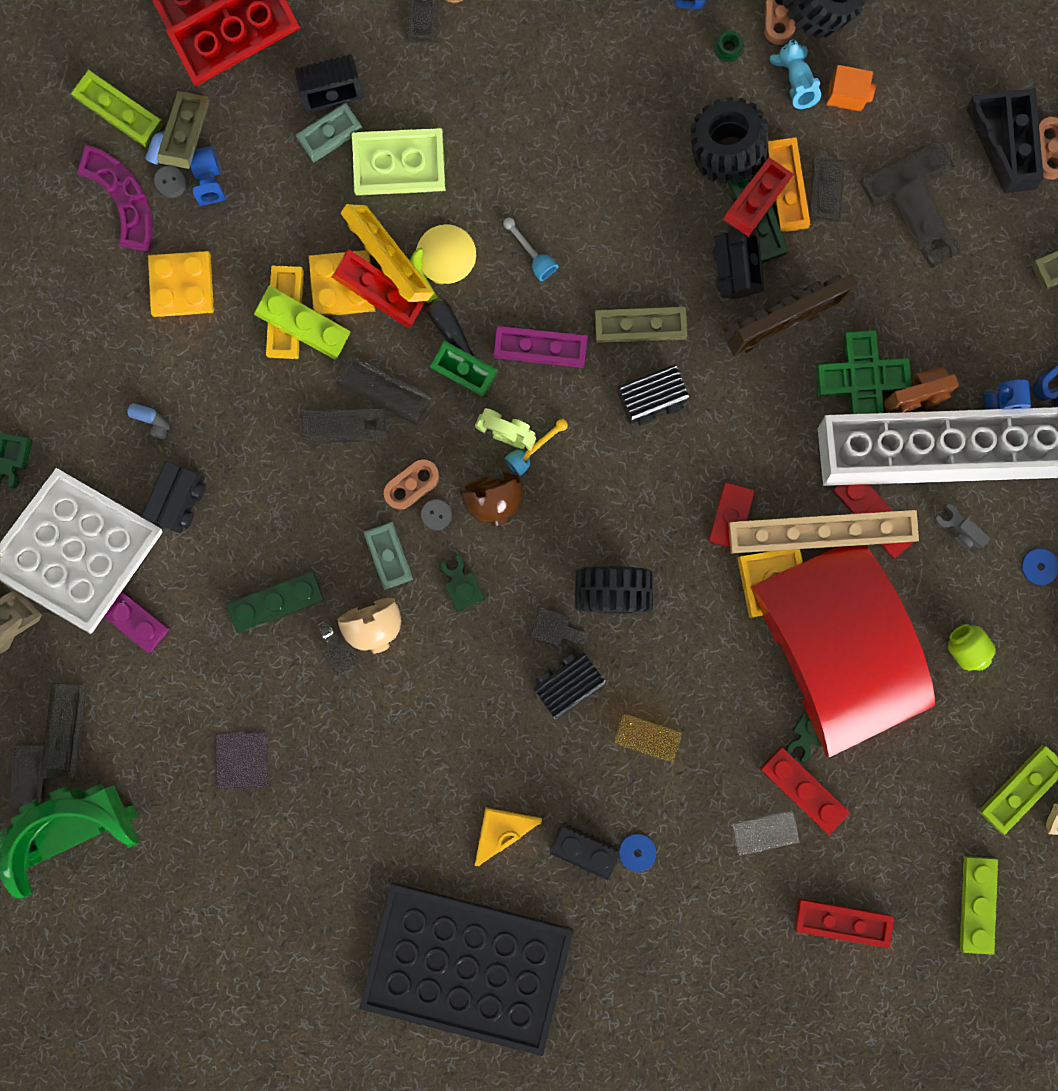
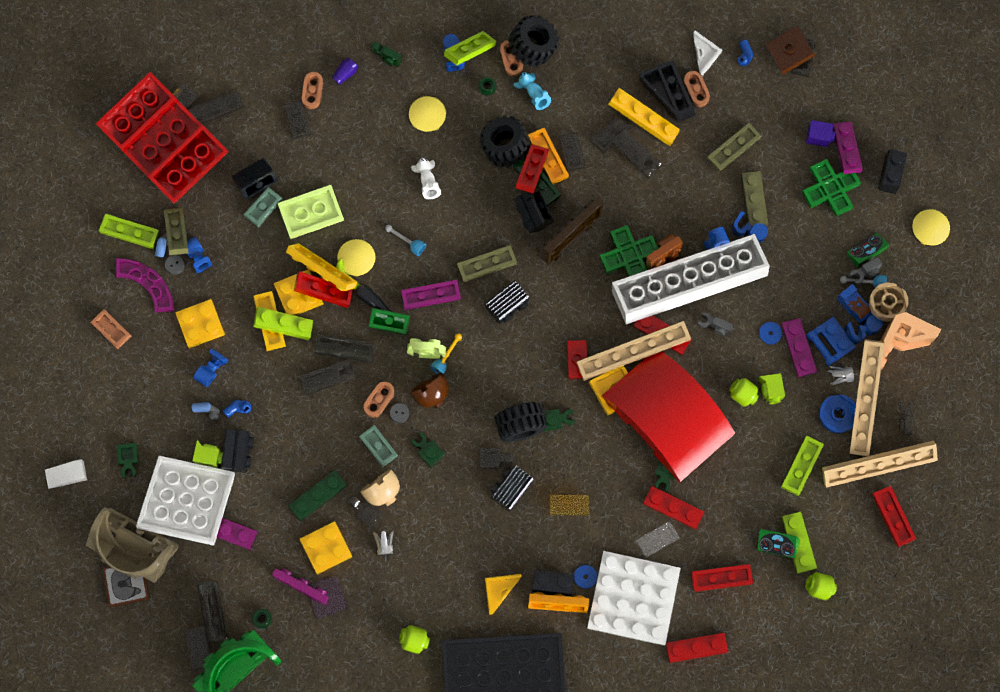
camera: 20 degrees left, 10 degrees down
orange brick [826,65,876,111] -> none
none -> nougat plate [90,309,132,349]
none -> lime window [193,440,223,468]
none -> blue leg [194,348,228,387]
none -> blue arm [222,400,252,418]
none -> dark green plate [252,609,272,629]
none -> magenta plate [272,568,329,606]
none -> yellow plate [300,521,352,574]
none -> flat silver piece [373,531,394,561]
none -> lime head [399,625,430,654]
none -> light yellow dish [409,96,446,132]
none -> white animal [411,158,441,199]
none -> light orange plate [528,592,589,613]
none -> dark green plate [543,409,575,431]
none -> white plate [587,551,680,646]
none -> yellow plate [608,88,680,146]
none -> red plate [666,633,728,663]
none -> lime window [757,373,785,404]
none -> slope [758,529,800,559]
none -> lime head [806,572,837,600]

